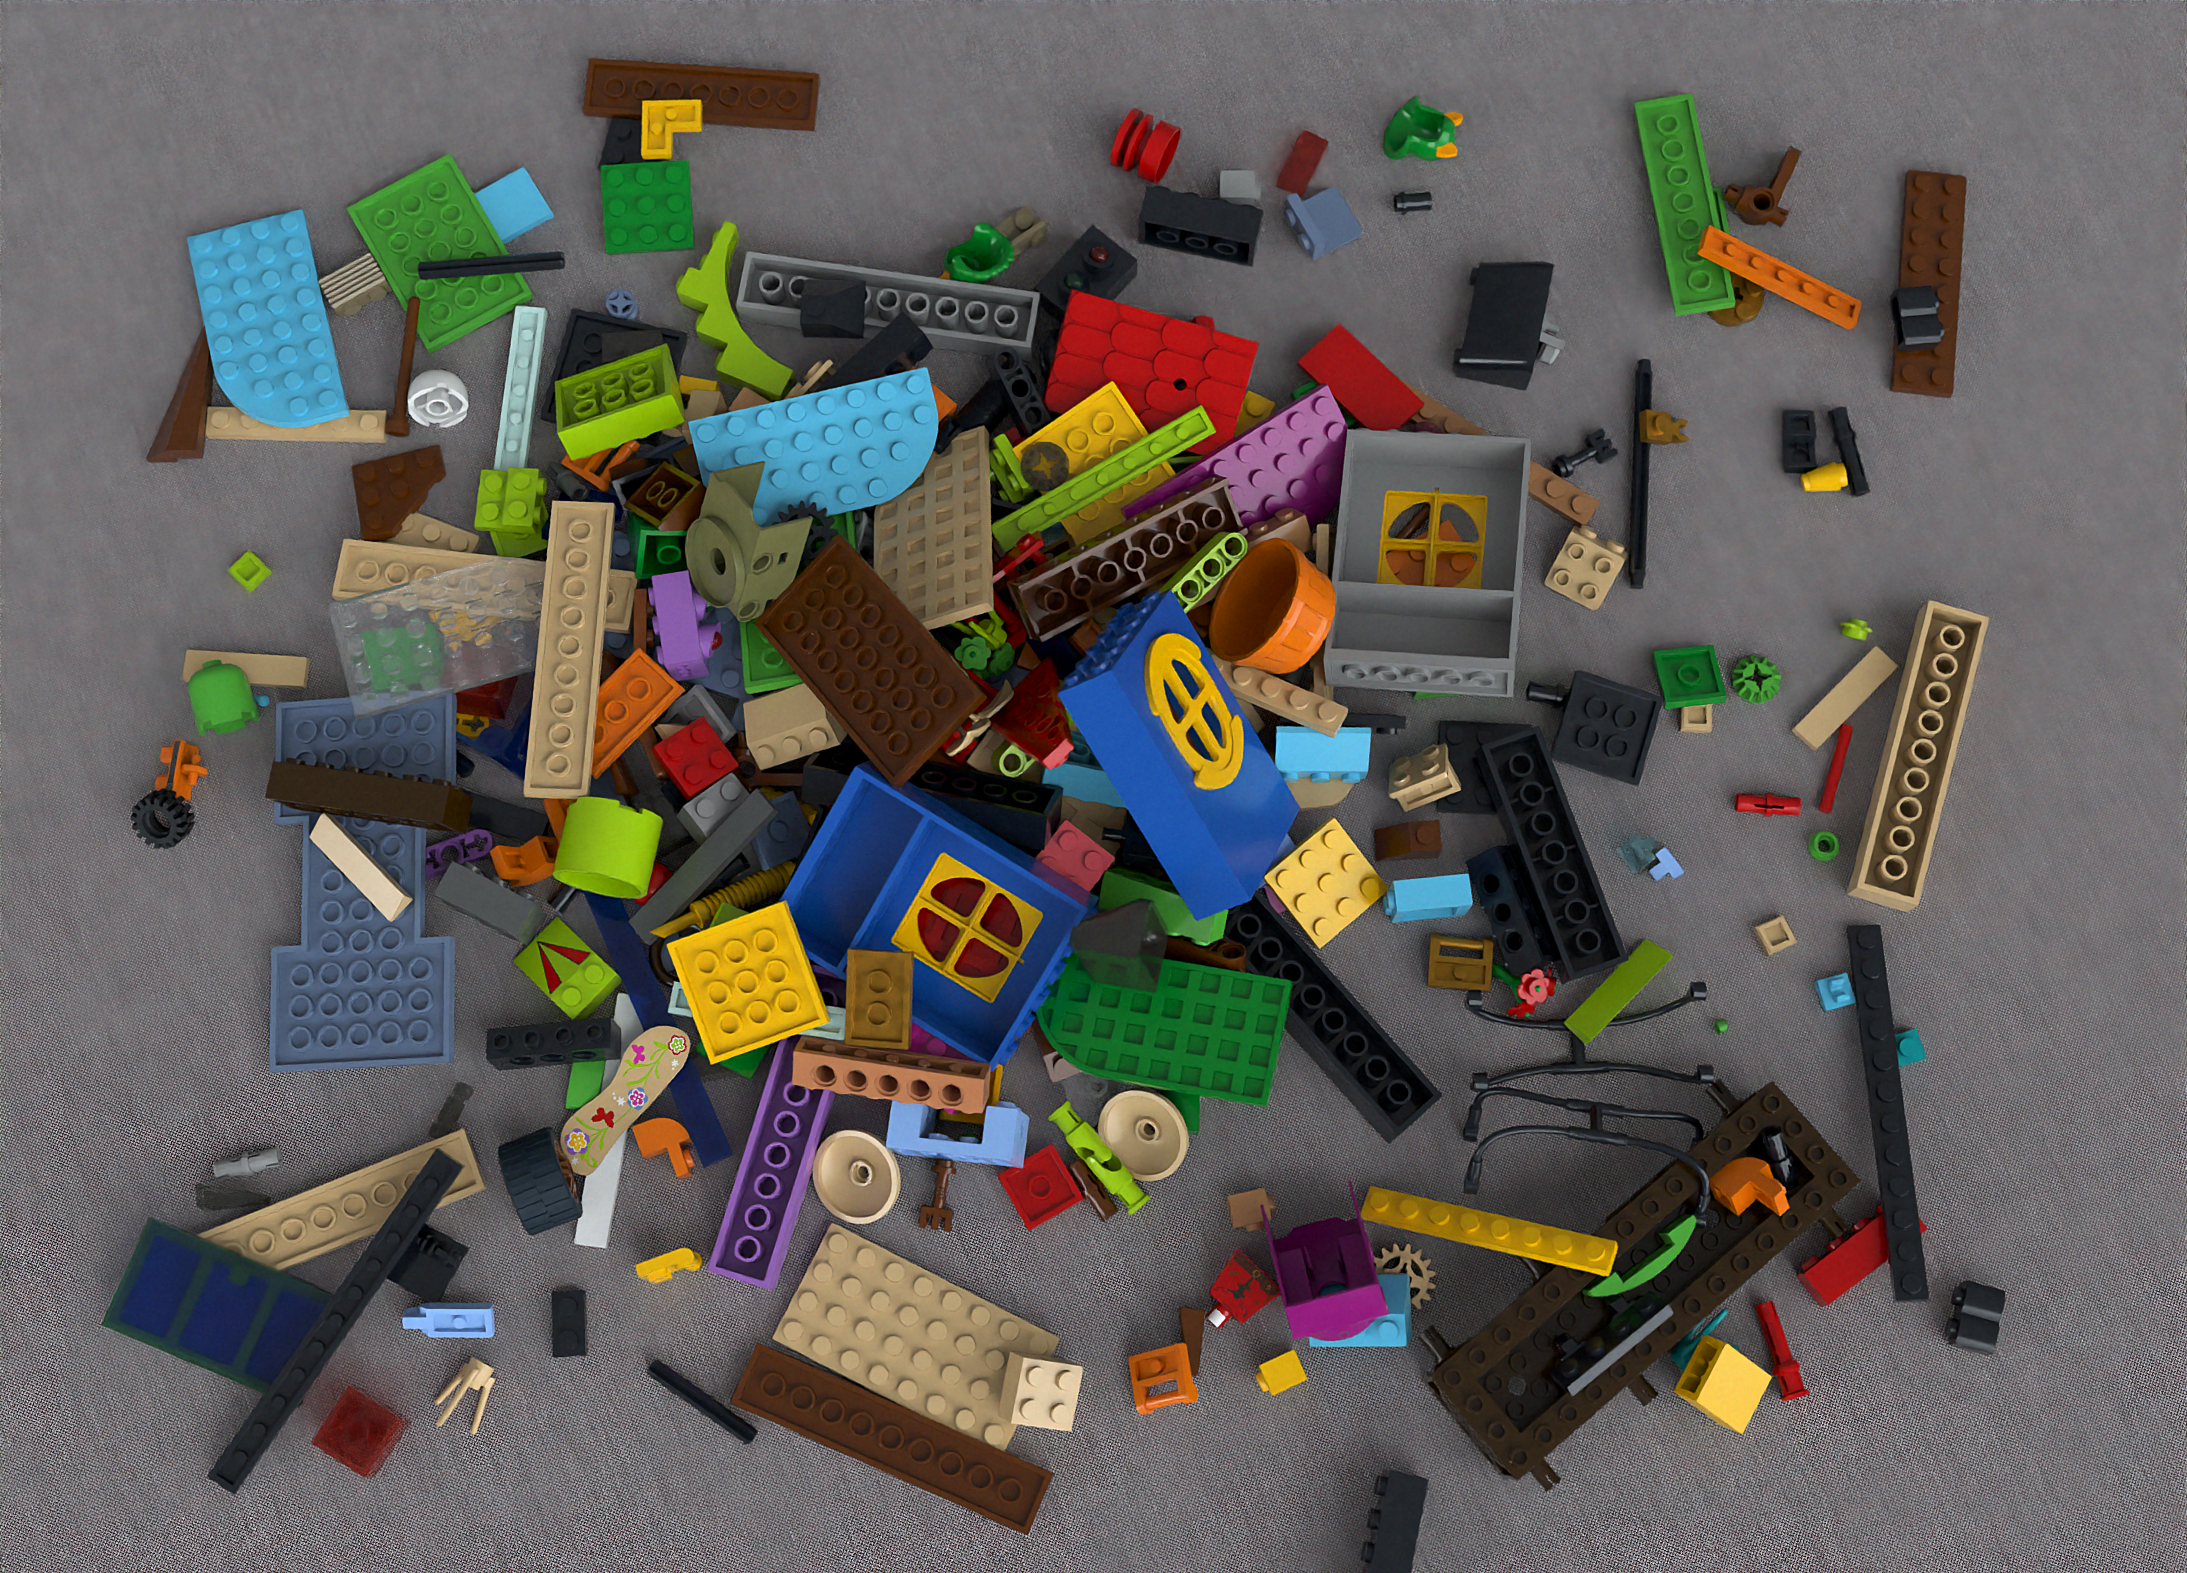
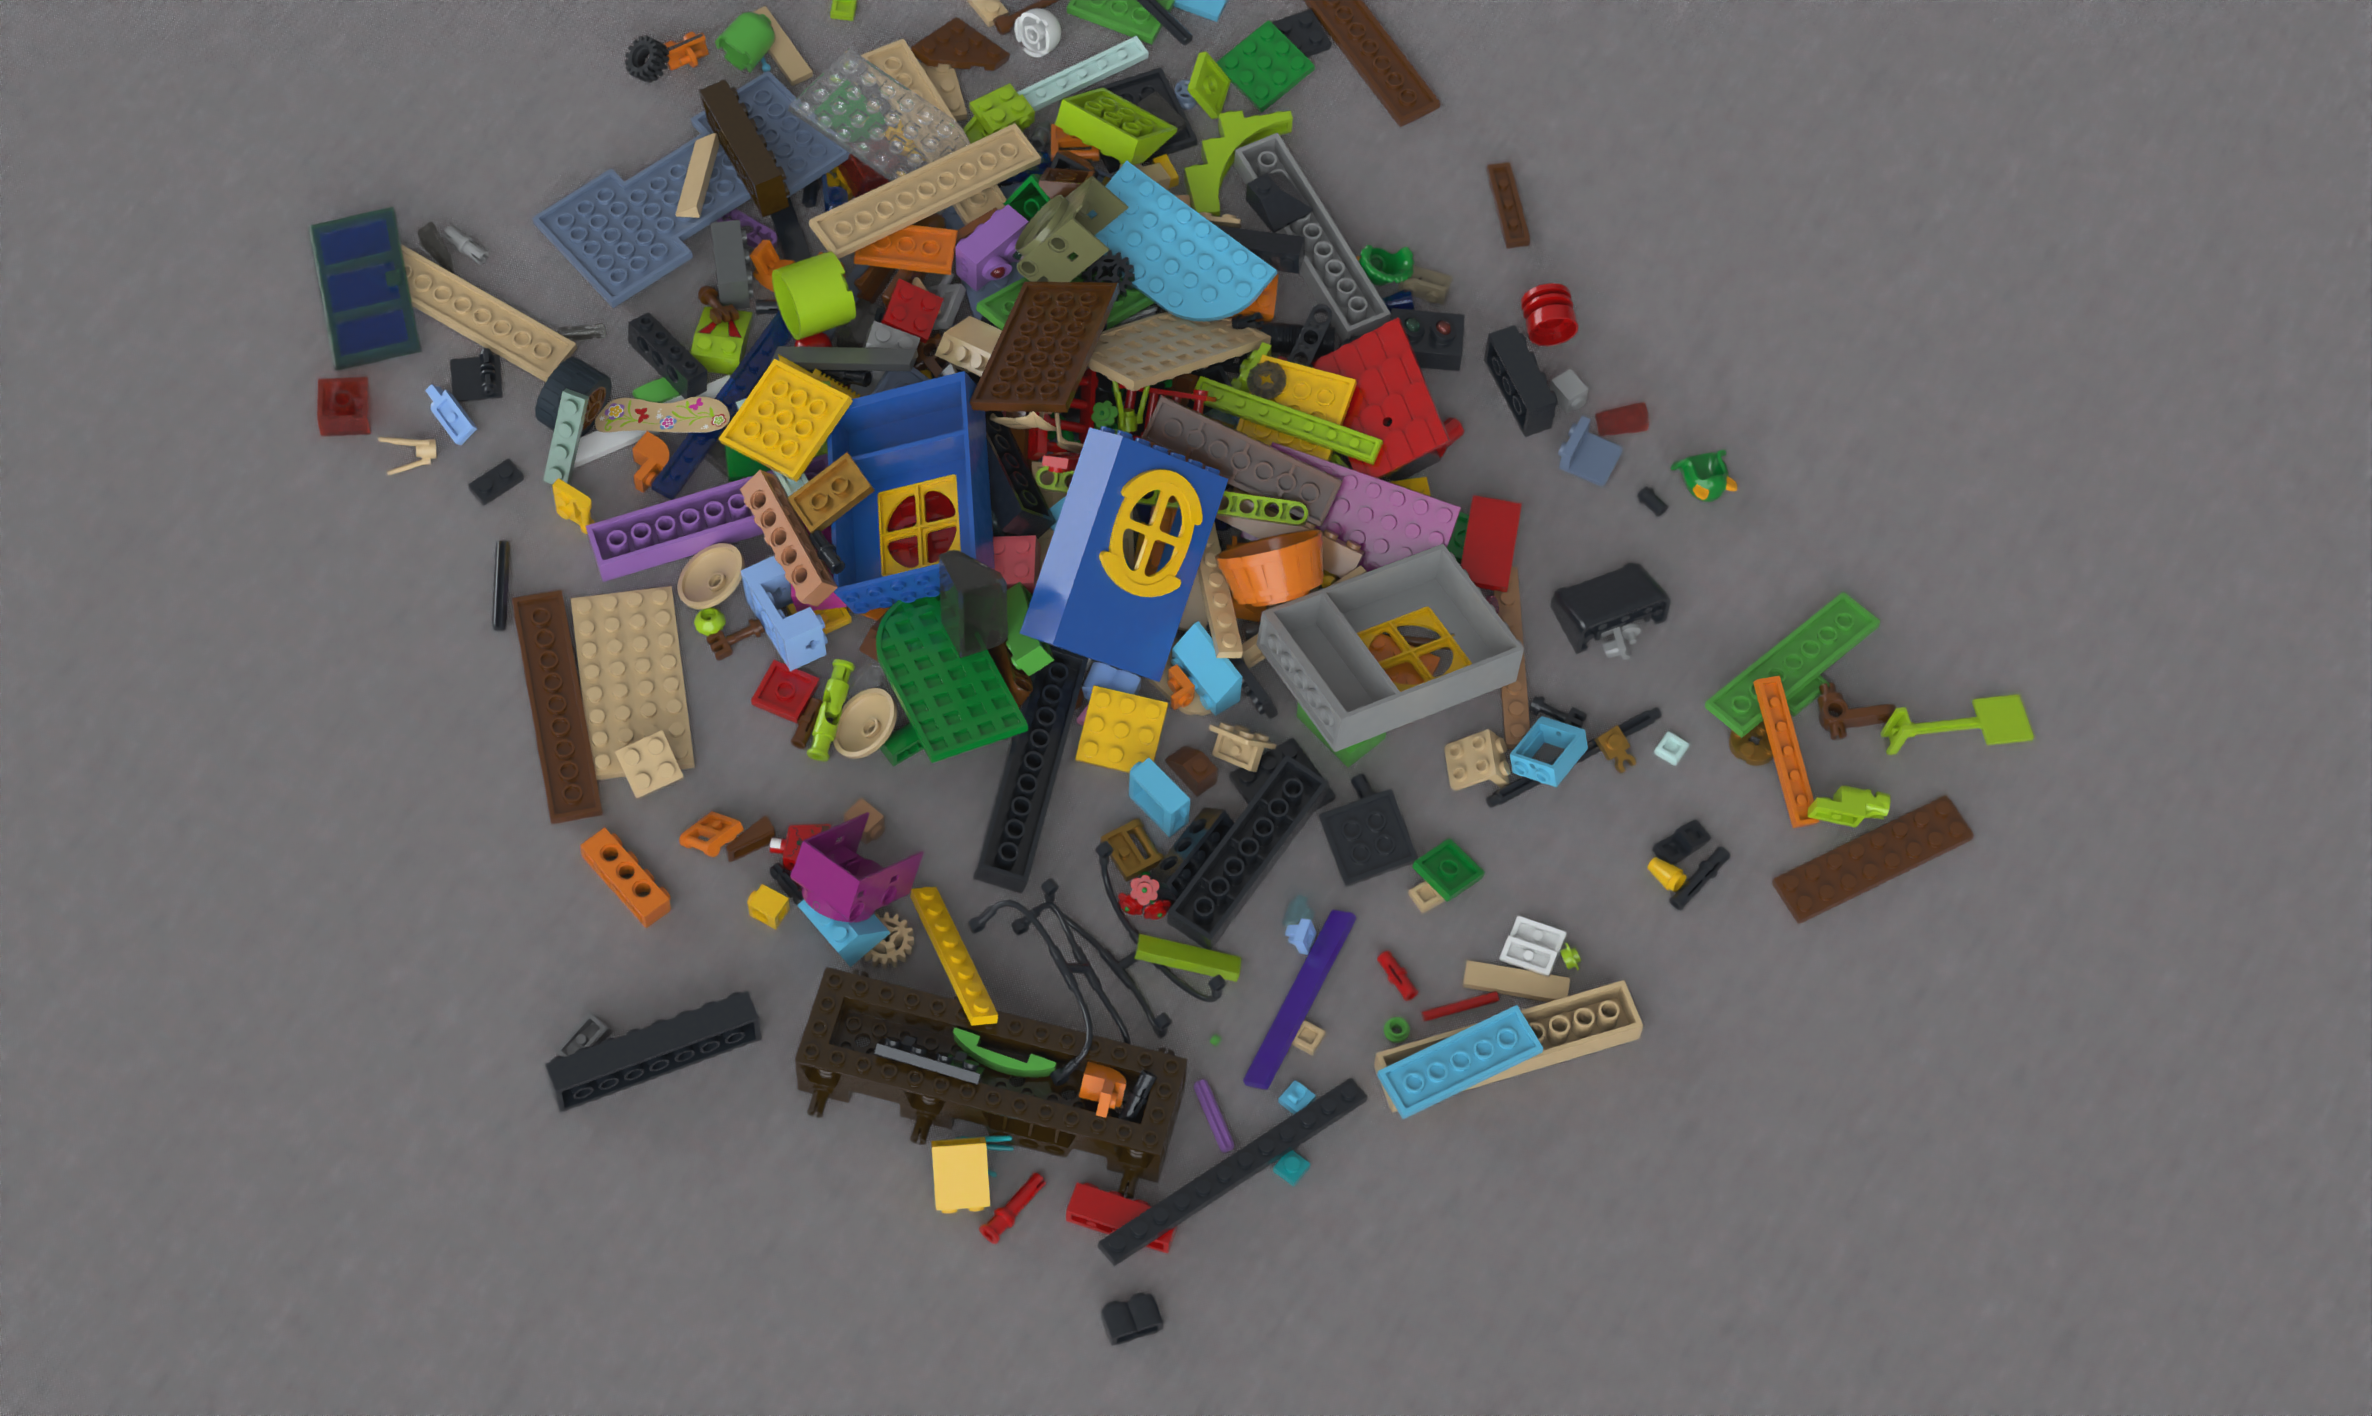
camera: 50 degrees right, 15 degrees down
black plate [207,1148,465,1495] -> none
yellow plate [641,100,702,160] -> none
bright green gear [1731,655,1782,704] -> none
black brick [1890,285,1944,352] -> none
none -> sand green plate [543,388,589,485]
none -> orange brick [580,827,671,928]
none -> lime plate [694,607,726,636]
none -> reddish brown hinge [698,286,739,324]
none -> black axle [769,863,804,905]
none -> black axle [809,530,845,574]
none -> orange bracket [1167,664,1195,710]
none -> lime plate [1187,51,1231,119]
none -> medium lavender axle [1194,1079,1234,1153]
none -> dark purple tile [1243,910,1357,1090]
none -> medium azure plate [1377,1005,1543,1119]
none -> clear blue cone [1382,290,1414,313]
none -> reddish brown plate [1486,162,1530,249]
none -> white slope [1499,916,1567,977]
none -> medium azure window [1510,716,1588,787]
none -> light aqua tile [1654,731,1690,766]
none -> lime plate [1808,785,1890,828]
none -> lime piece [1880,694,2034,755]

